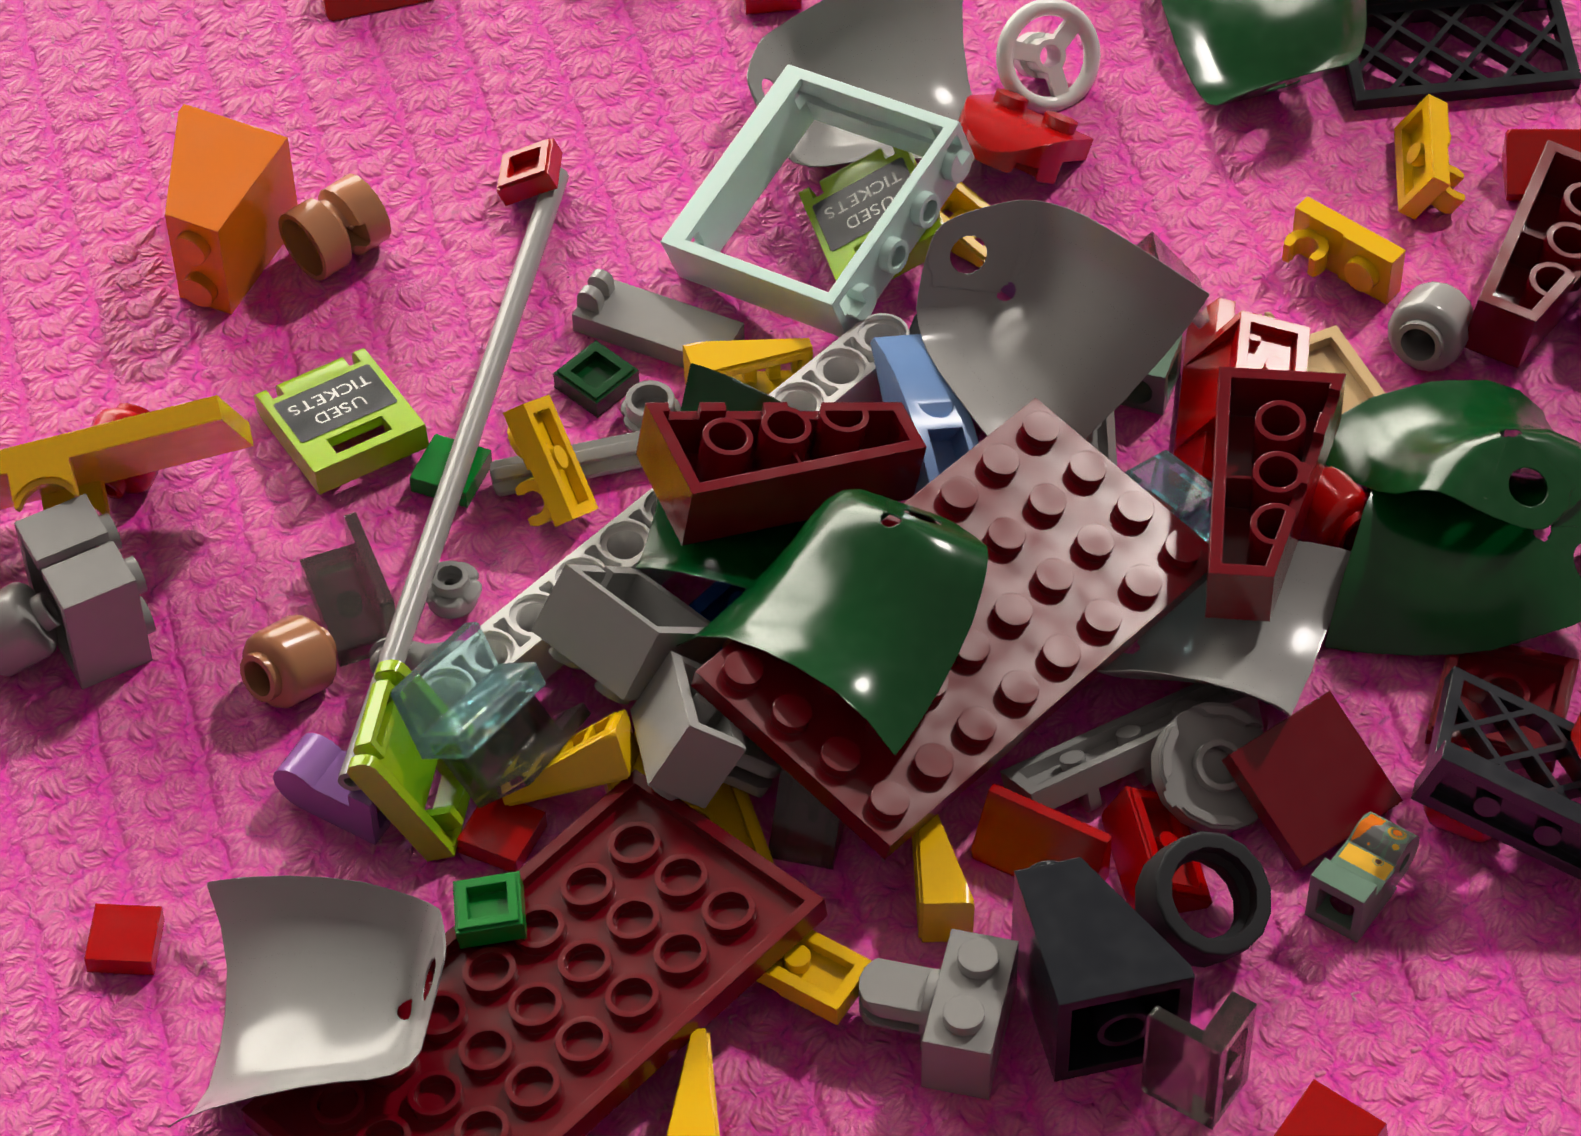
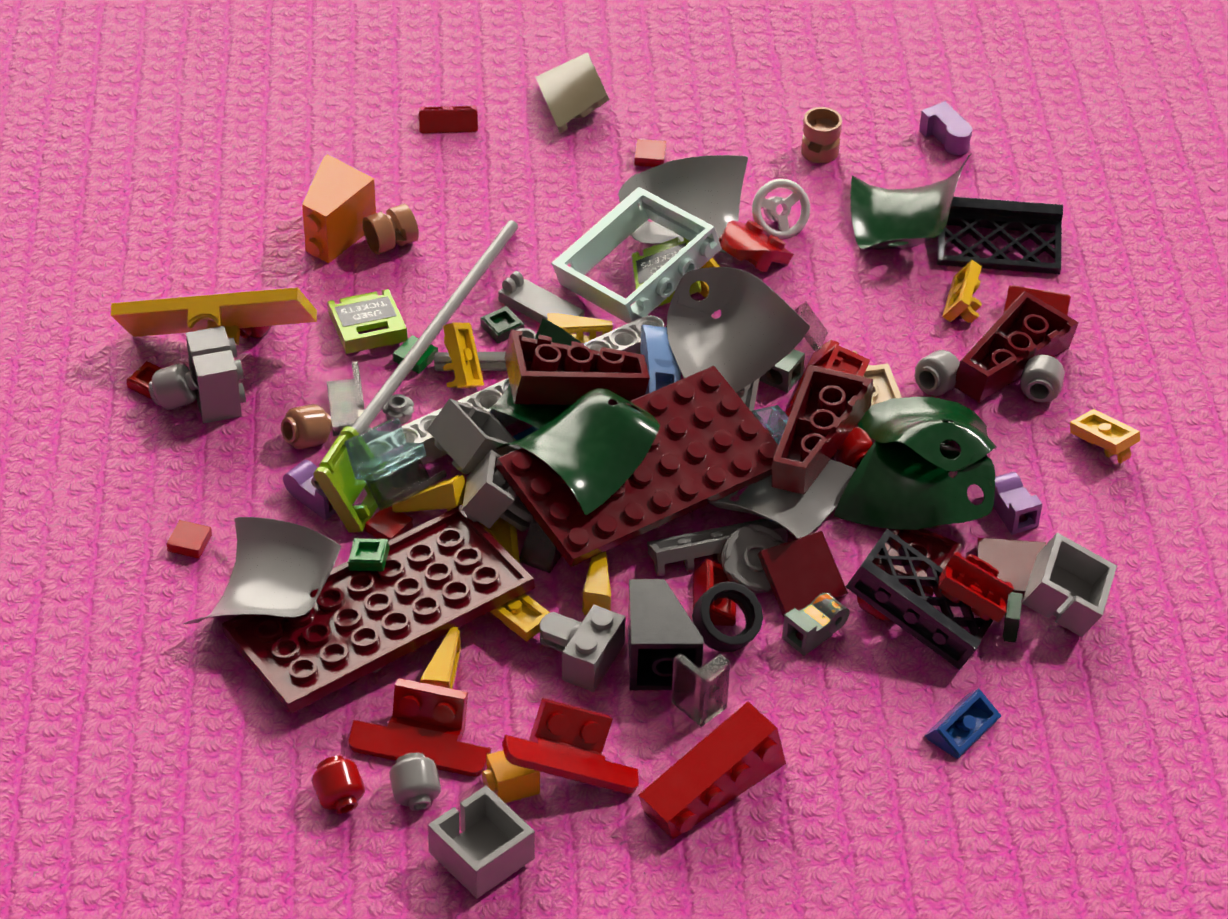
camera: 10 degrees right, 5 degrees down
red tile [496,138,563,206] -> none
red slope [972,784,1112,881] -> none
yellow plate [1282,196,1406,305] -> none

